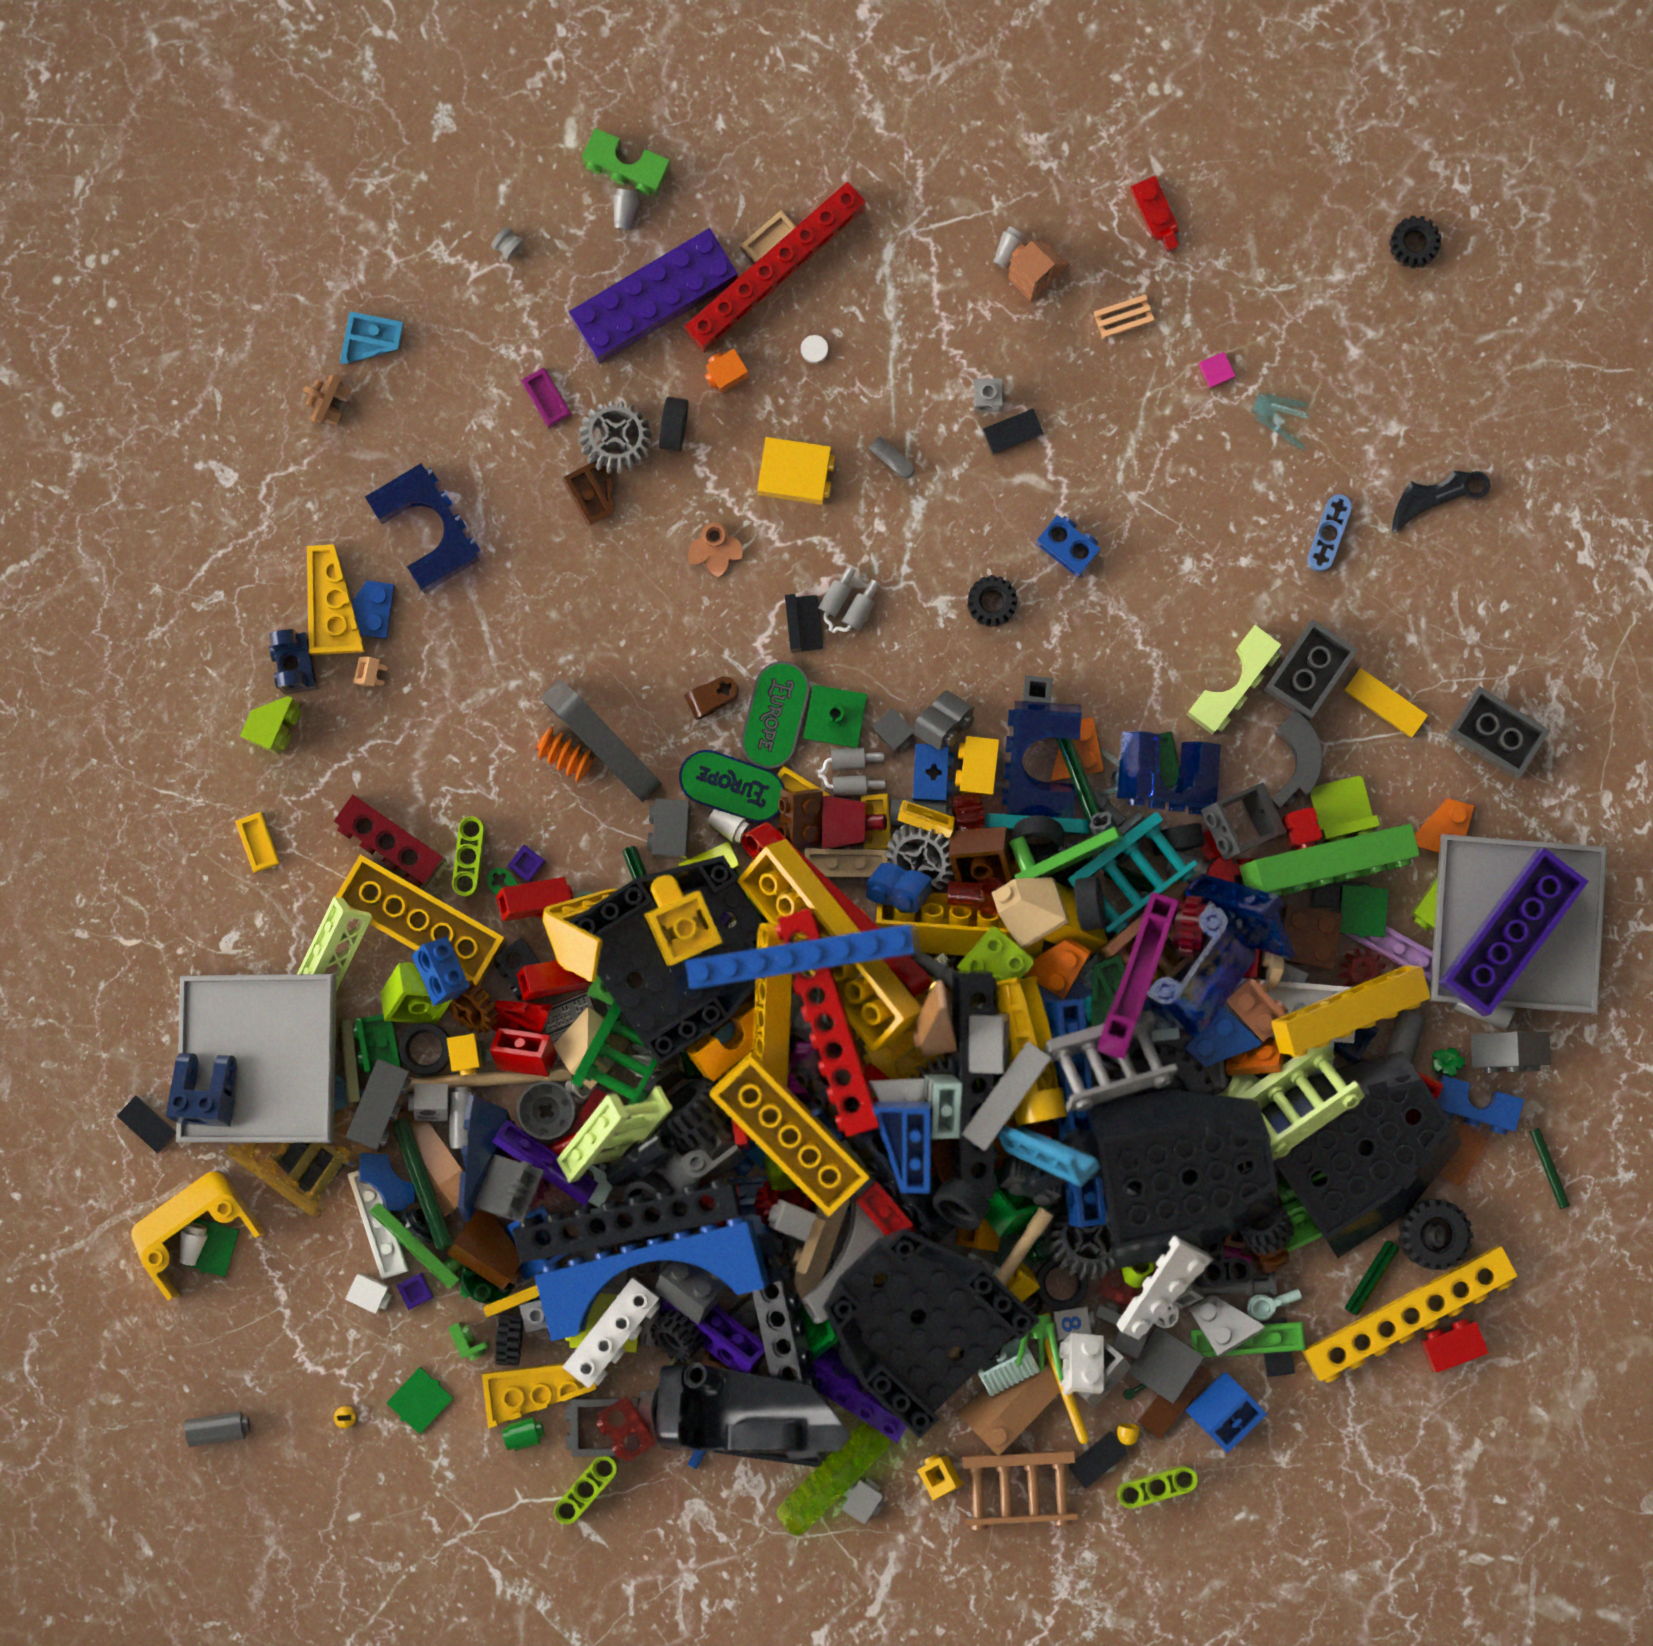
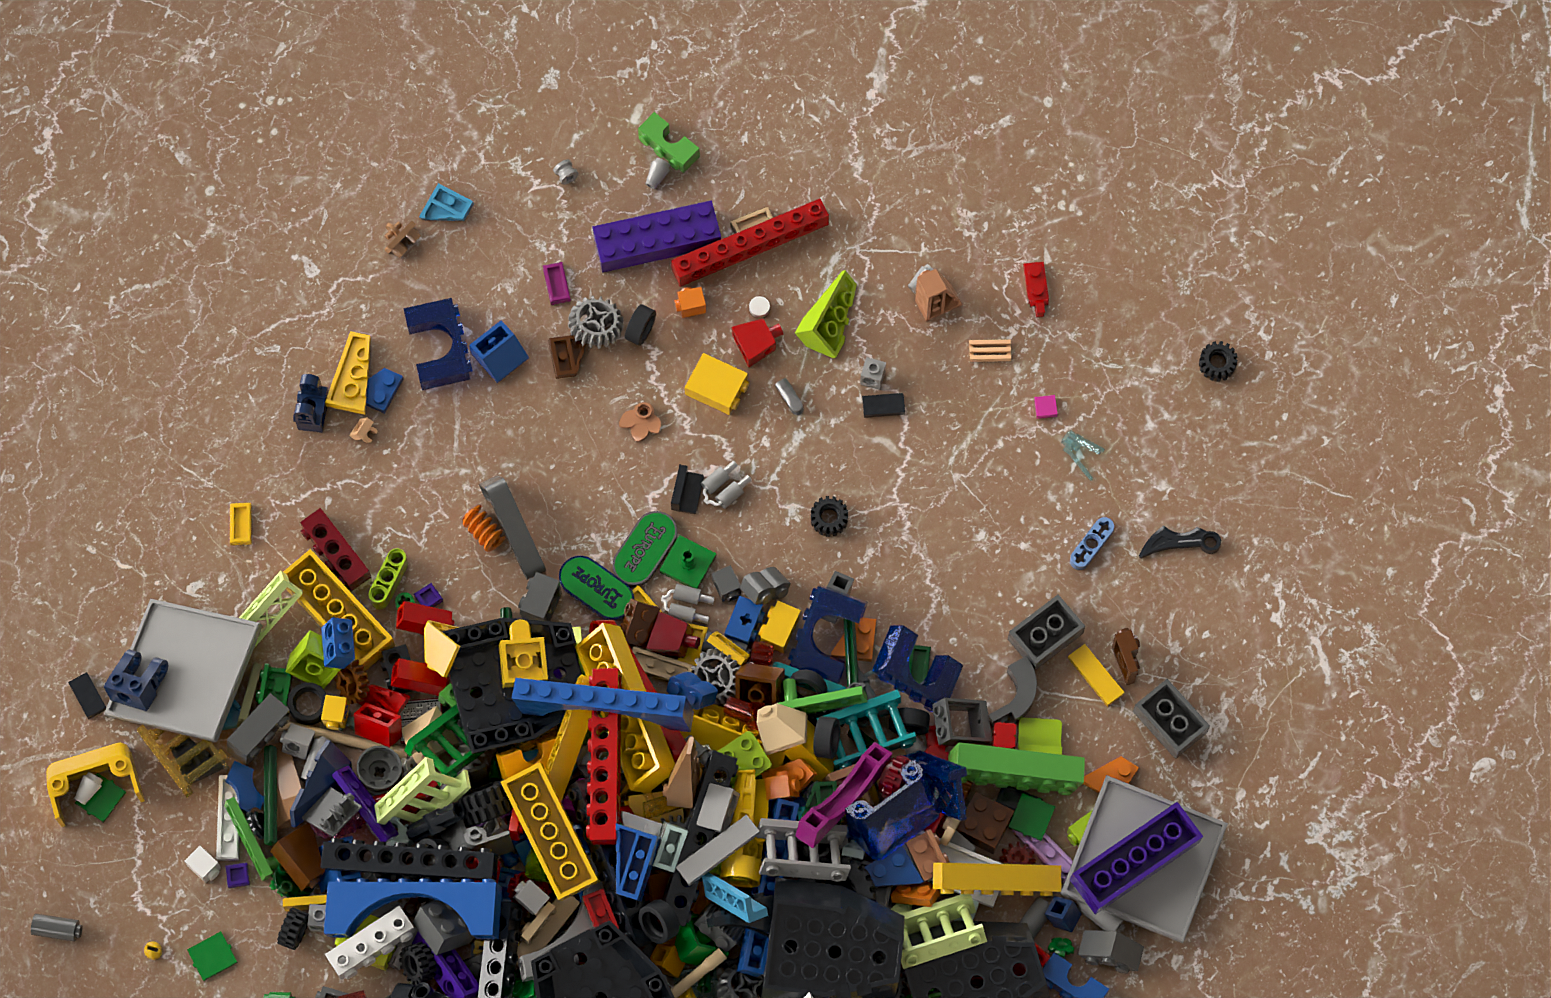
camera: 15 degrees right, 15 degrees down
lime slope [240,696,302,754] -> none
bright green bracket [448,1322,490,1361] -> none
yellow wing [482,1363,597,1429] -> none
reddish brown piece [684,676,739,720] -> none
white cone [708,809,751,844] -> none
blue brick [1036,515,1100,578] -> none
yellowish green arch [1186,625,1281,734] -> none
dark blue bracket [1334,1026,1379,1064] -> none
none -> blue slope [469,320,529,383]
none -> red torso [731,319,784,368]
none -> orange brick [764,771,800,800]
none -> lime wedge [795,270,857,358]
none -> dark blue brick [1045,896,1082,932]
none -> reddish brown plate [1112,628,1140,686]

